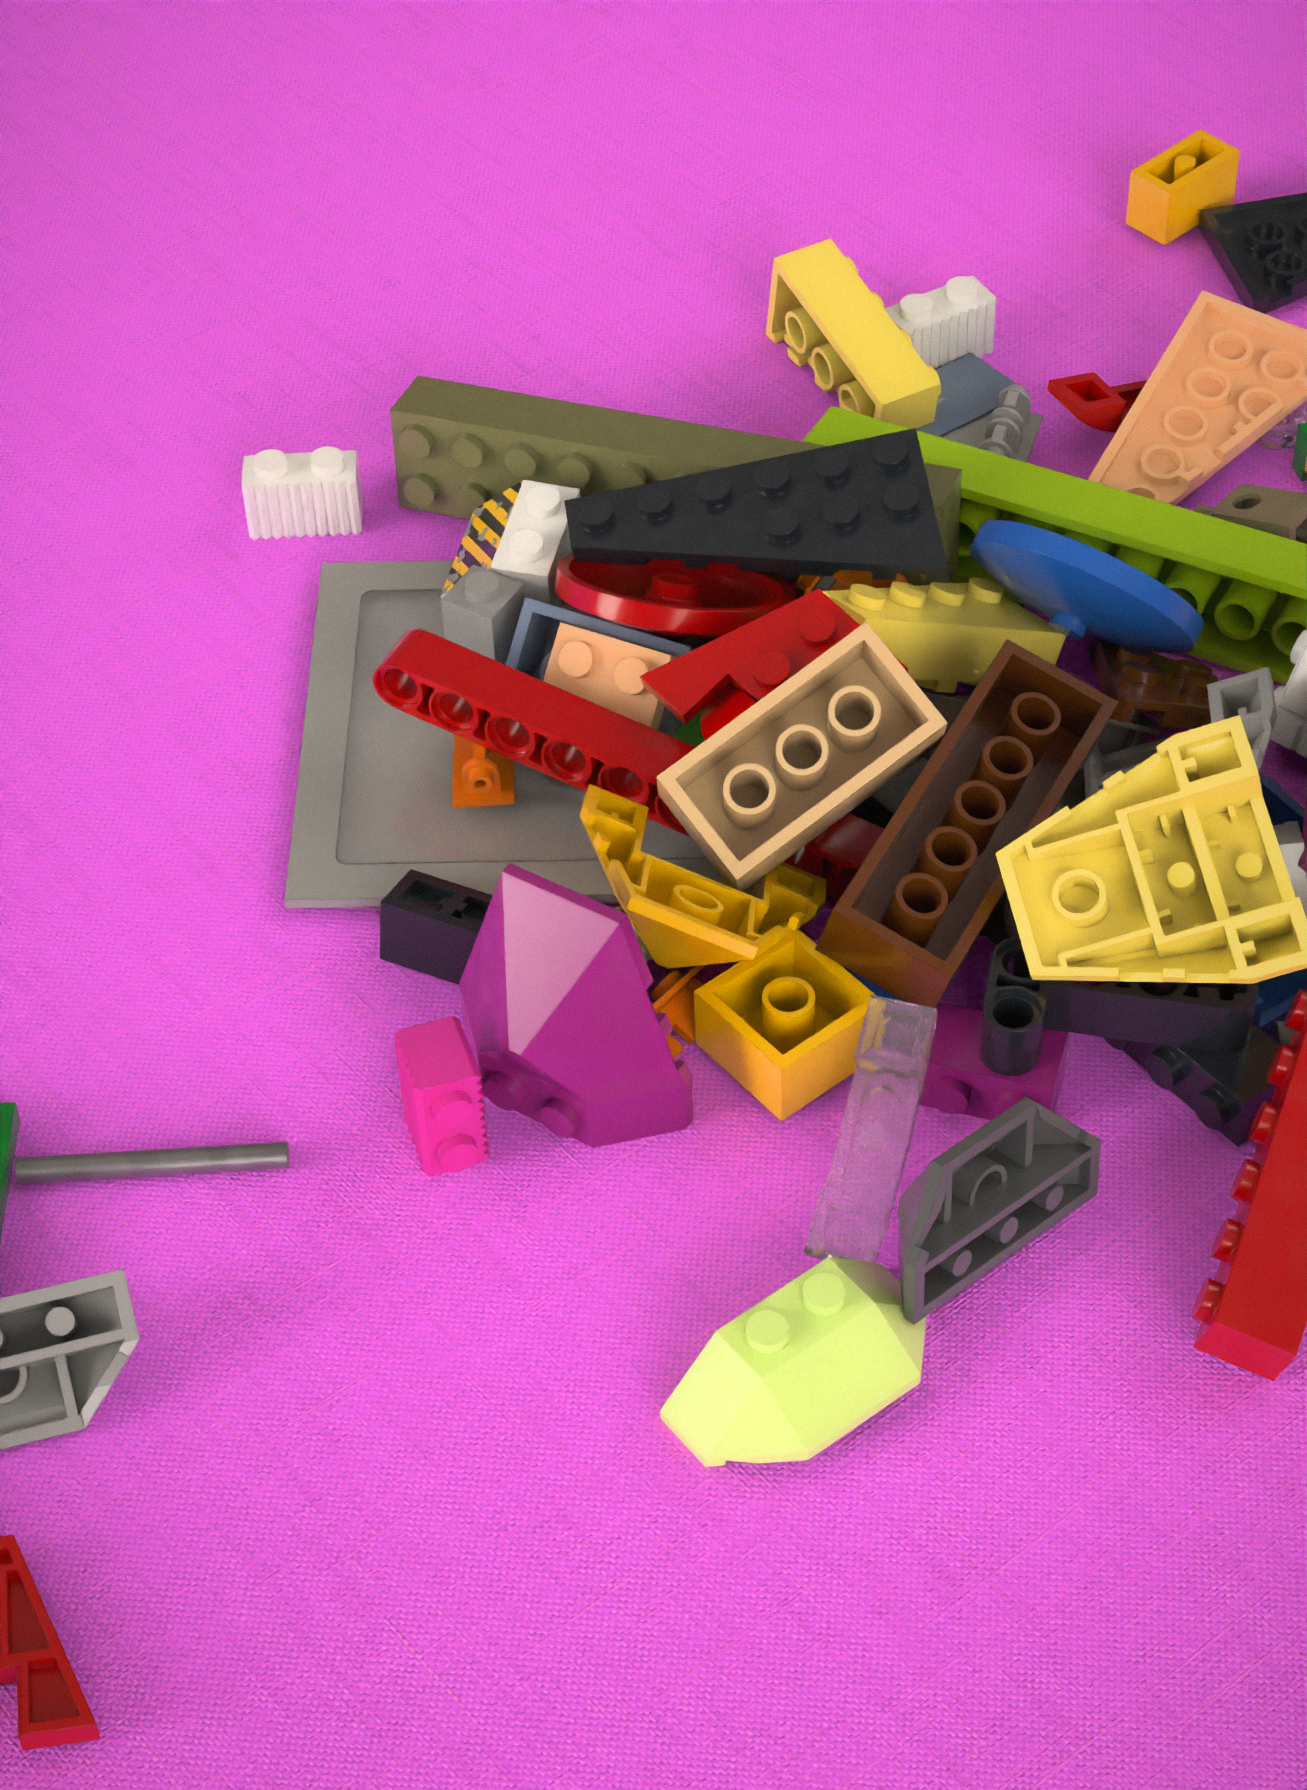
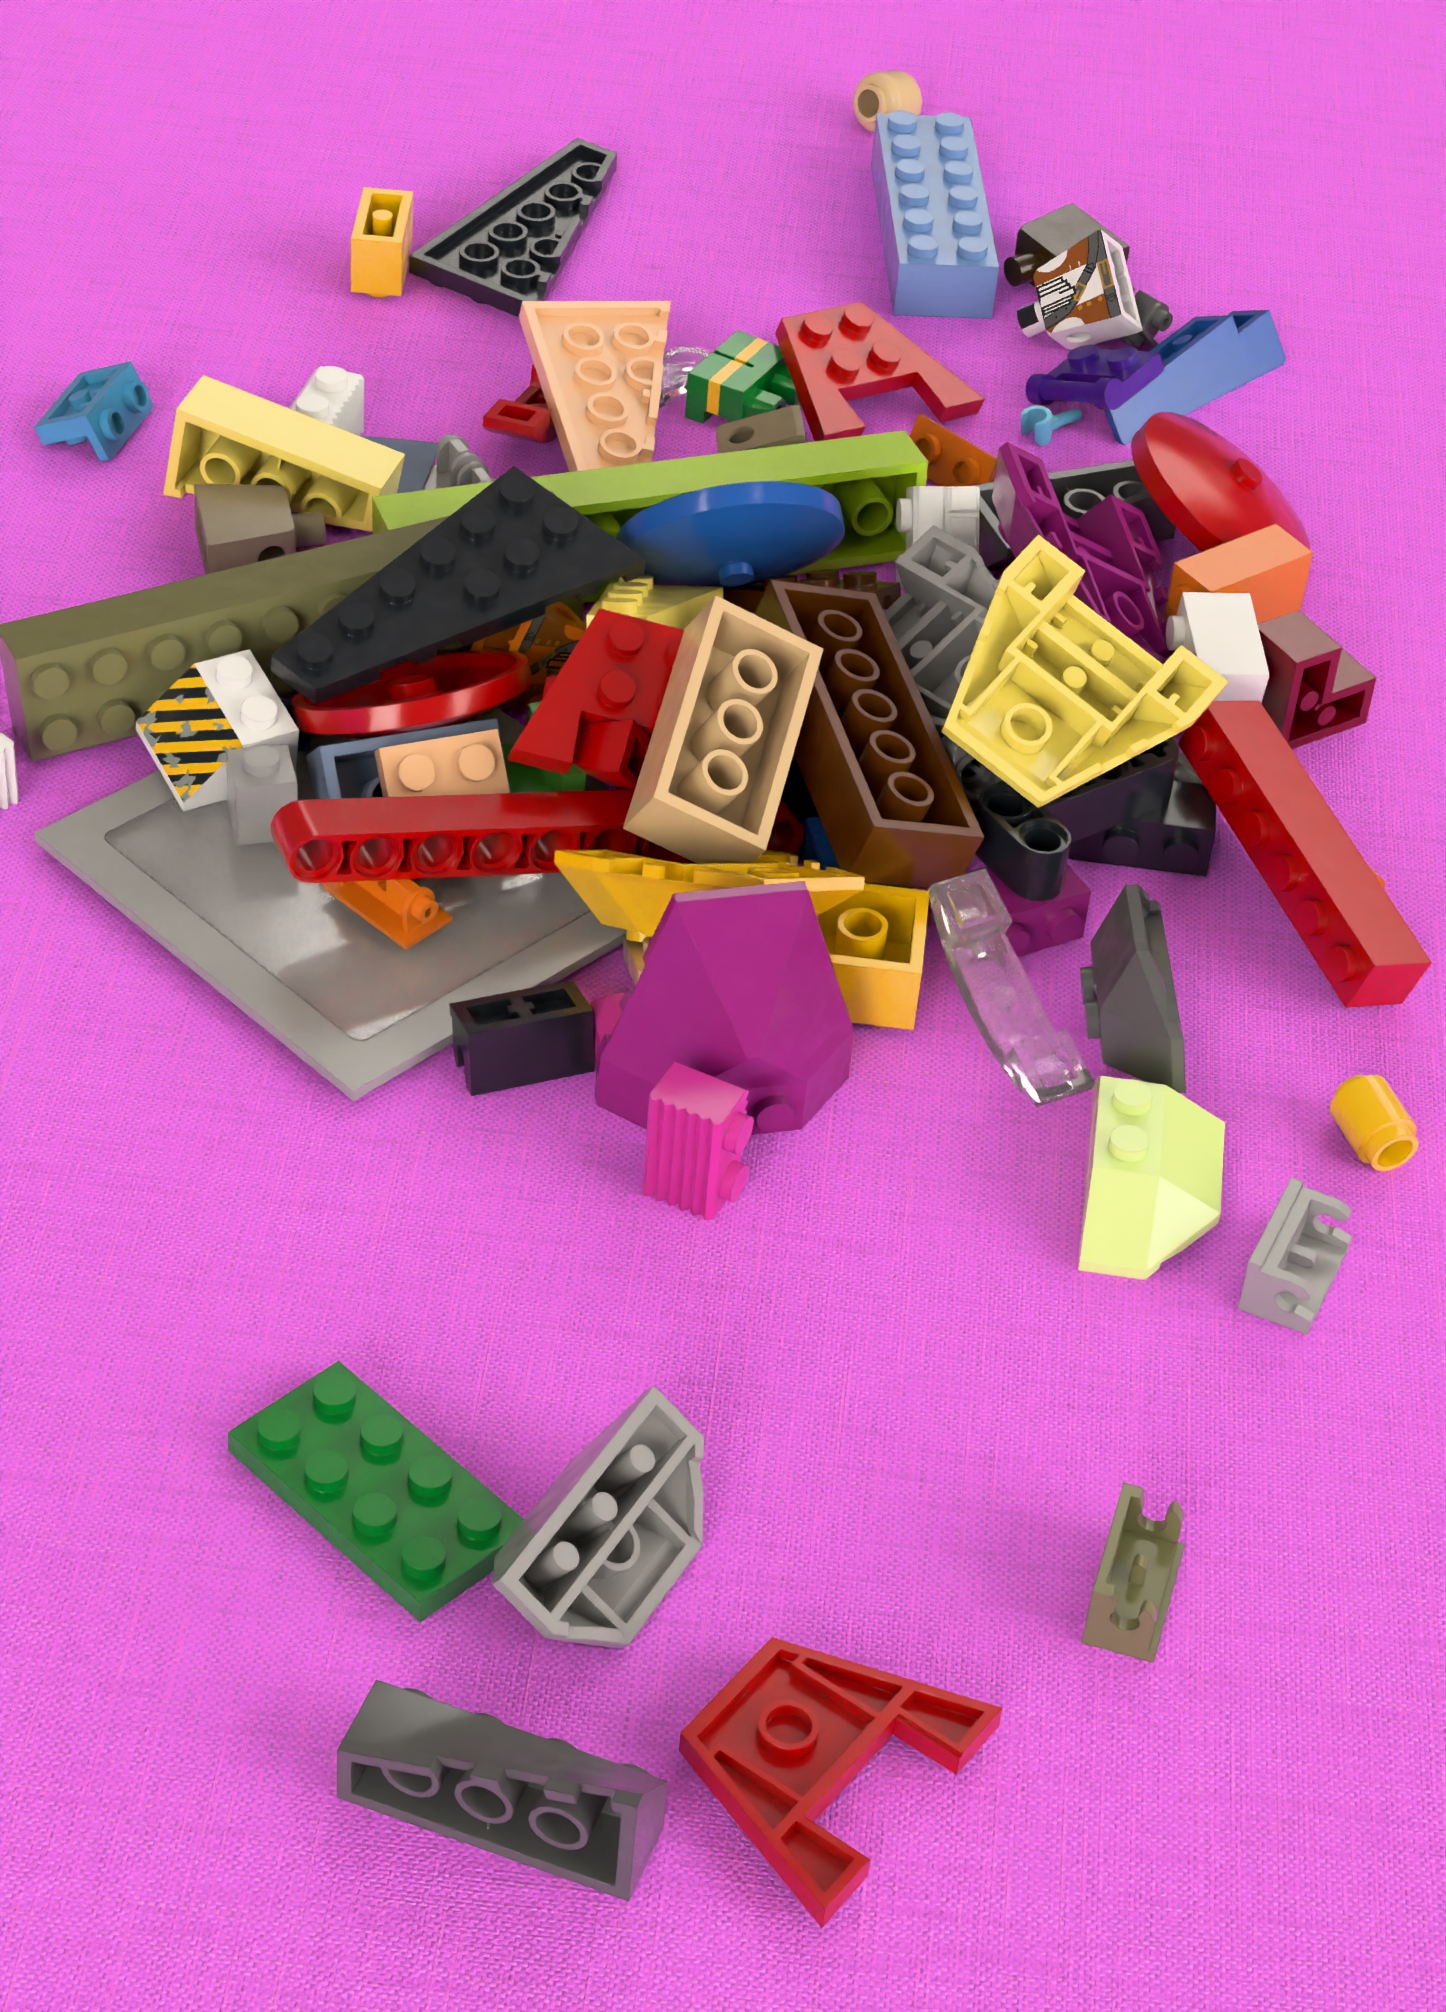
camera: 50 degrees left, 5 degrees down
flat silver bar [15,1141,290,1185] -> none
none -> dark azure bracket [34,361,153,462]
none -> dark tan torso [194,484,326,575]
none -> olive hinge [1081,1482,1185,1663]
none -> light grey hinge [1237,1177,1352,1335]
none -> yellow brick [1330,1075,1419,1171]

